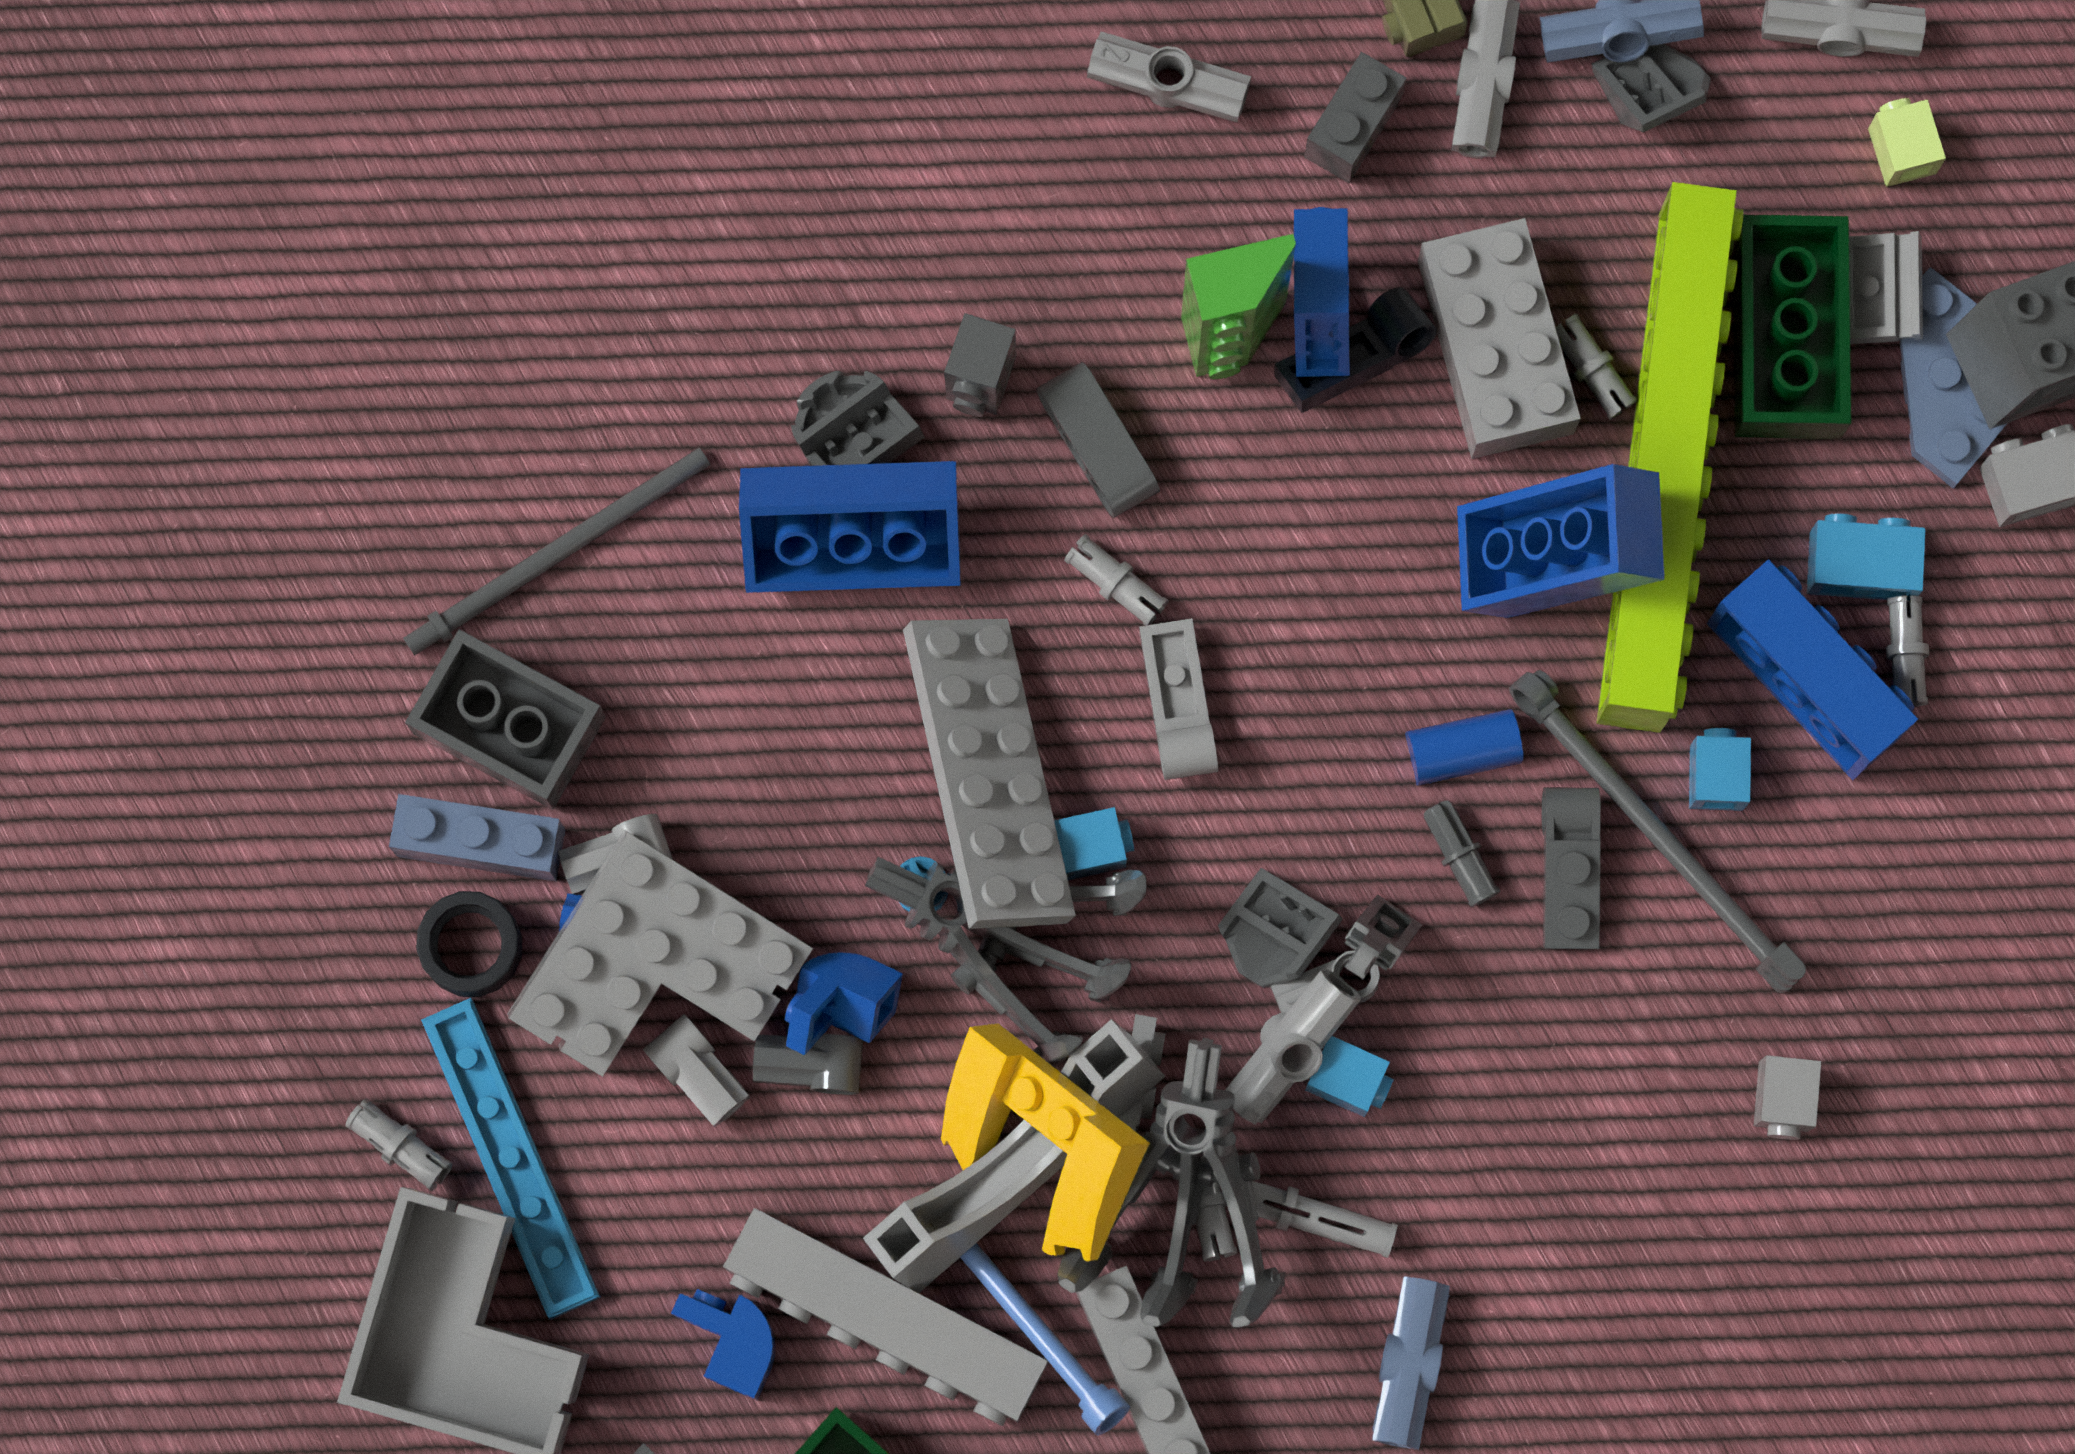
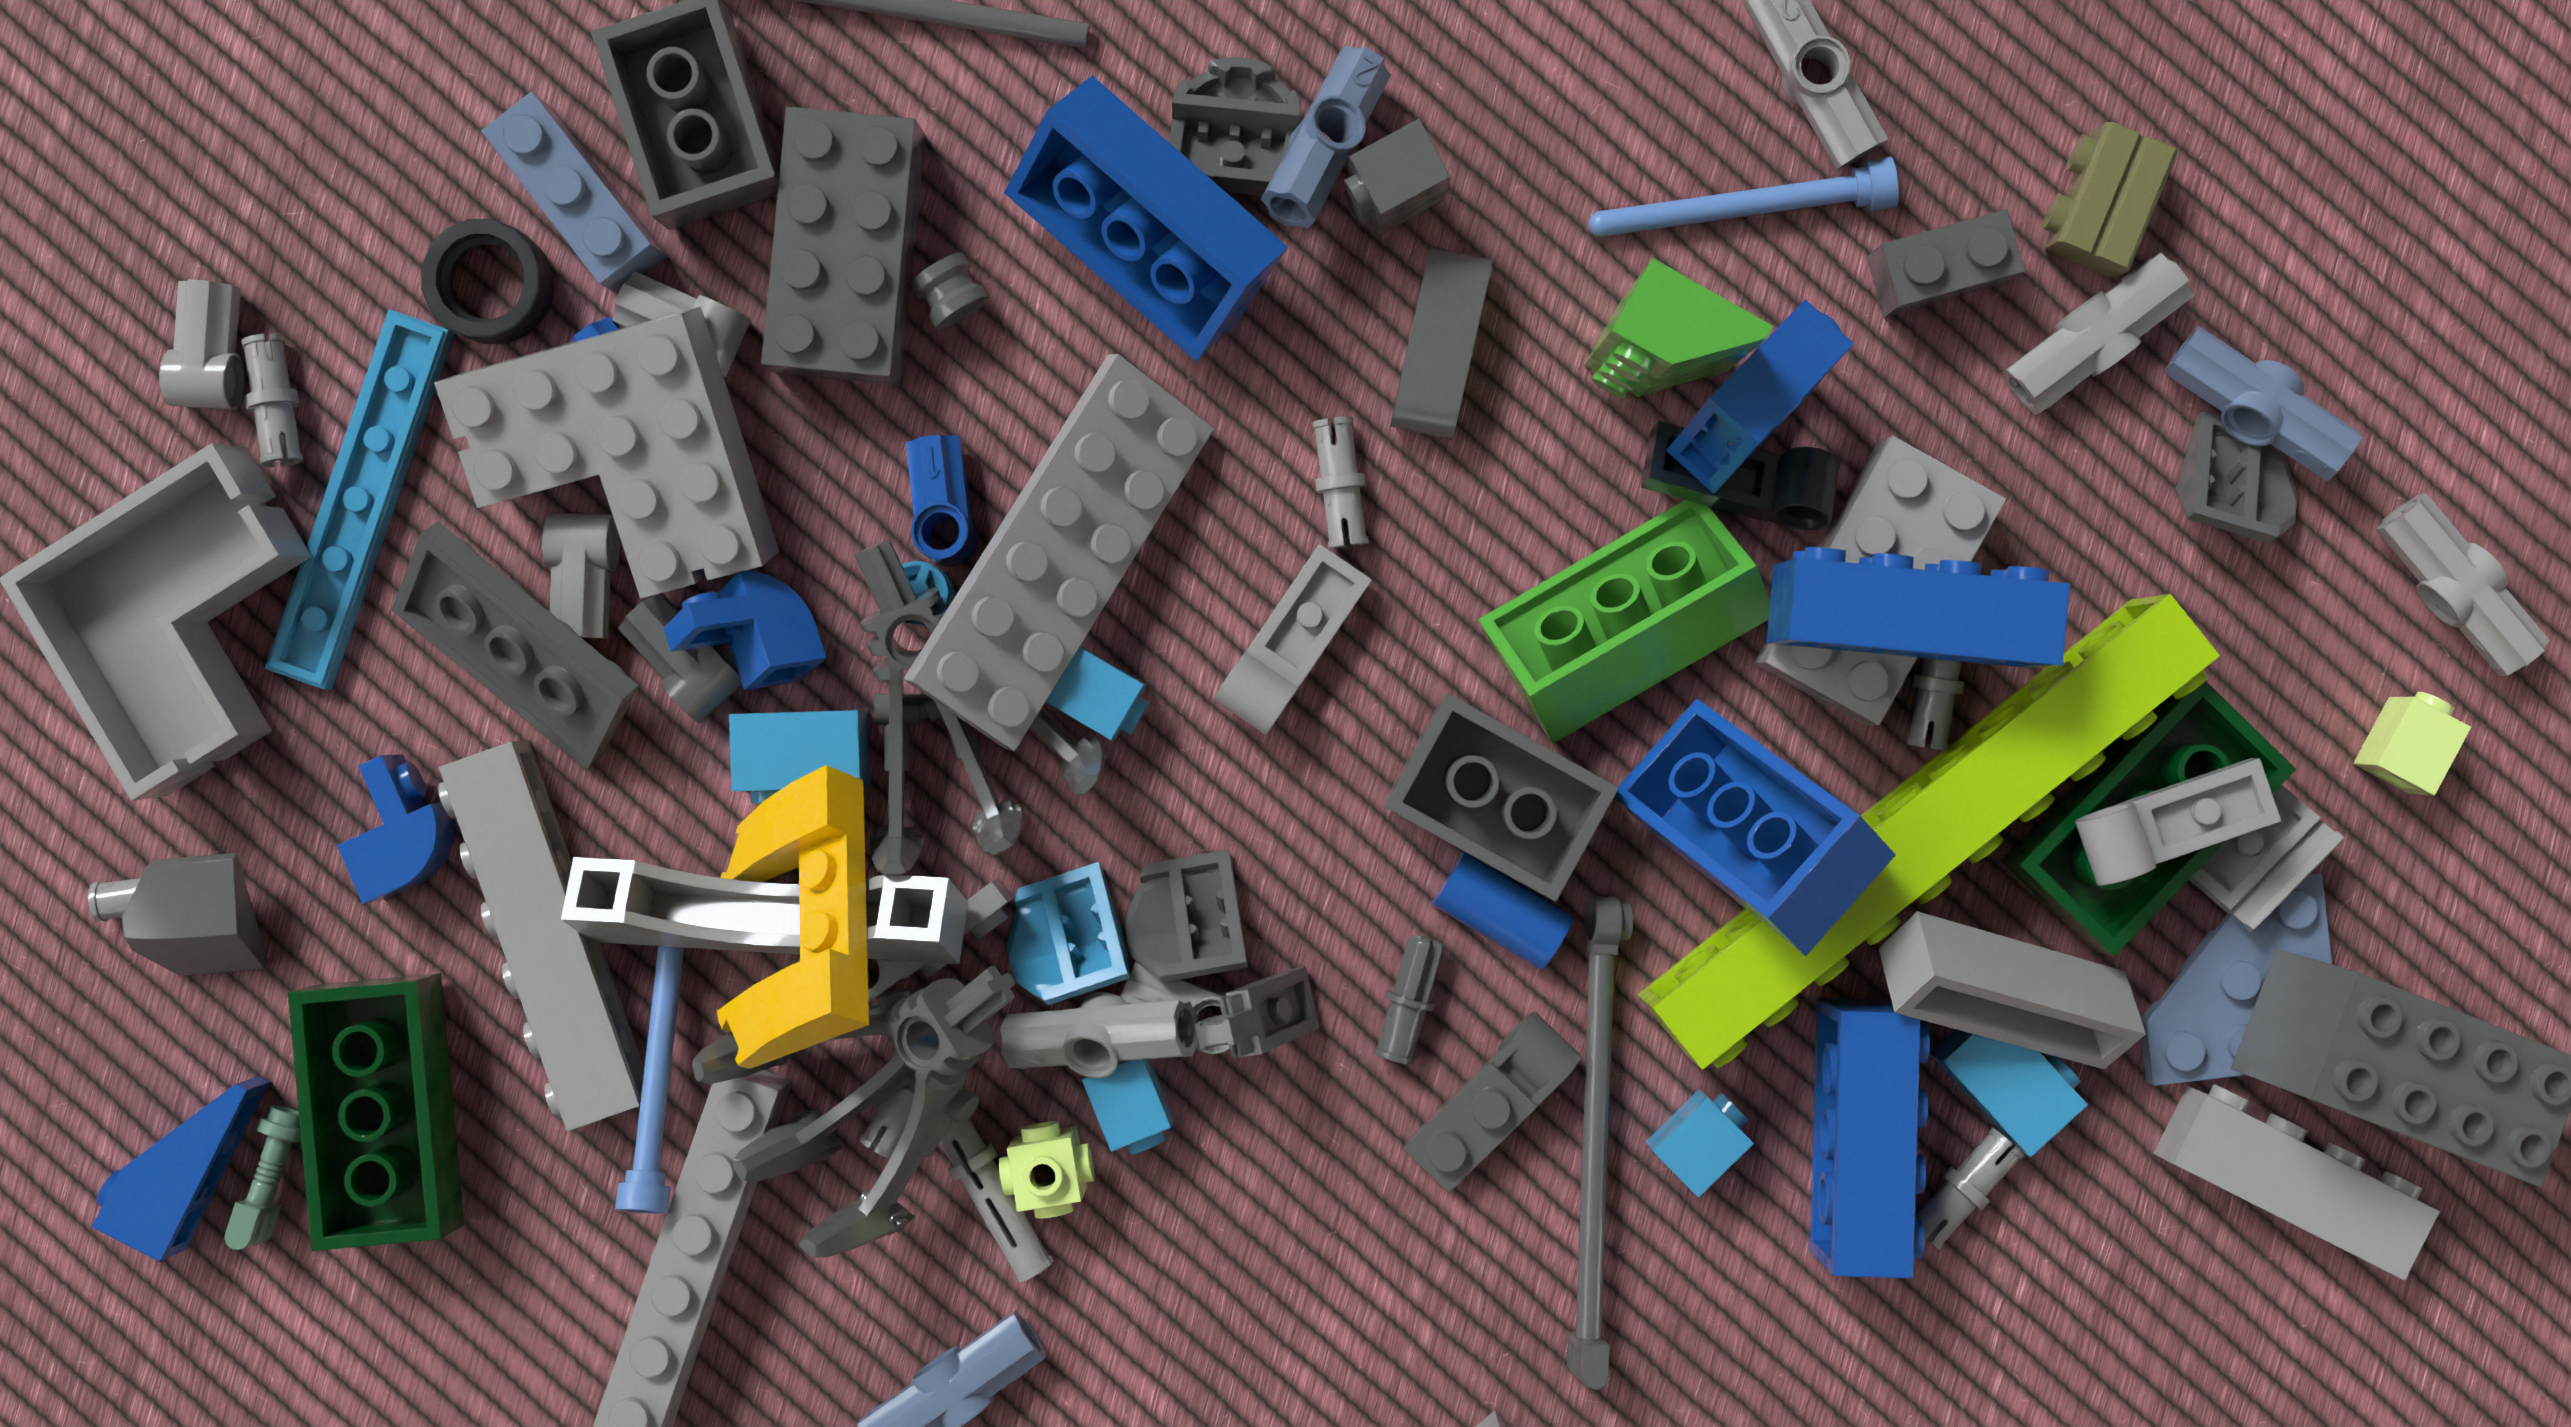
camera: 35 degrees right, 10 degrees up
none -> light grey piece [159,279,245,410]
none -> dark grey plate [391,521,639,770]
none -> dark azure brick [729,710,870,803]
none -> dark grey brick [761,106,926,386]
none -> blue piece [905,434,978,566]
none -> dark grey wheel [909,252,990,330]
none -> yellowish green brick [999,1121,1095,1219]
none -> dark azure slope [1006,862,1130,1005]
none -> sand blue piece [1260,45,1391,229]
none -> dark grey brick [1383,693,1619,902]
none -> bright green slope [1478,500,1770,744]
none -> medium blue piece [1589,157,1899,237]
none -> blue brick [1766,547,2070,668]
none -> light grey brick [1879,911,2146,1069]
none -> light grey plate [2075,758,2281,885]

